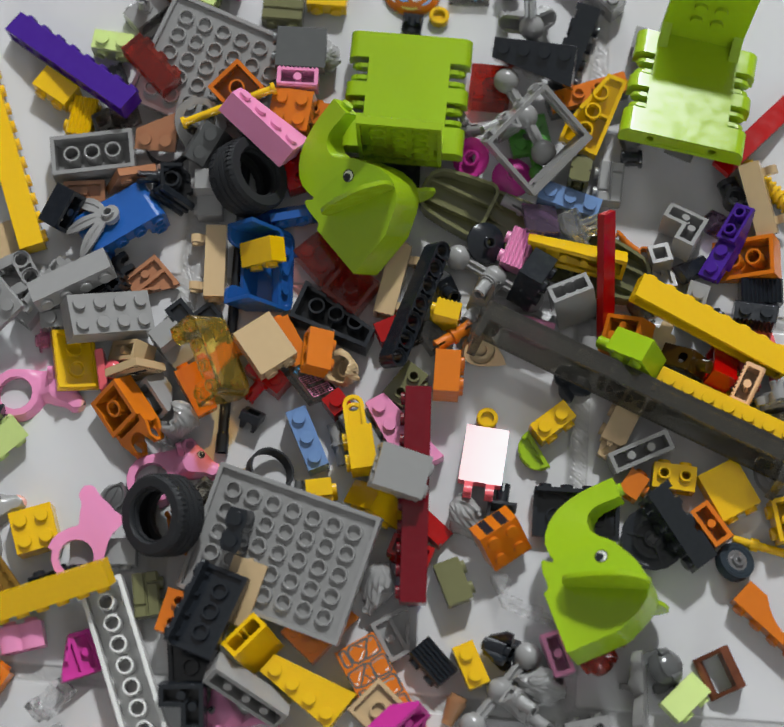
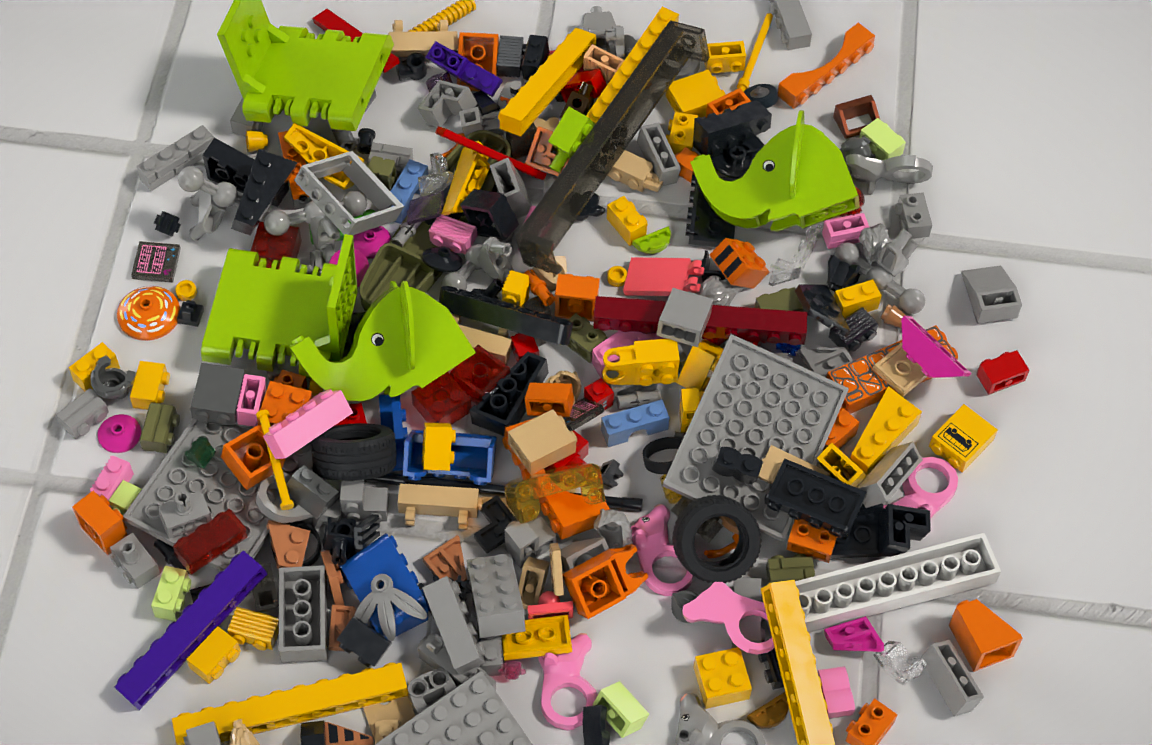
camera: 90 degrees left, 15 degrees down
none -> light grey brick [158,491,212,539]
none -> clear green tile [184,437,216,469]
none -> yellow hat [246,130,268,153]
none -> black wing [795,284,851,338]

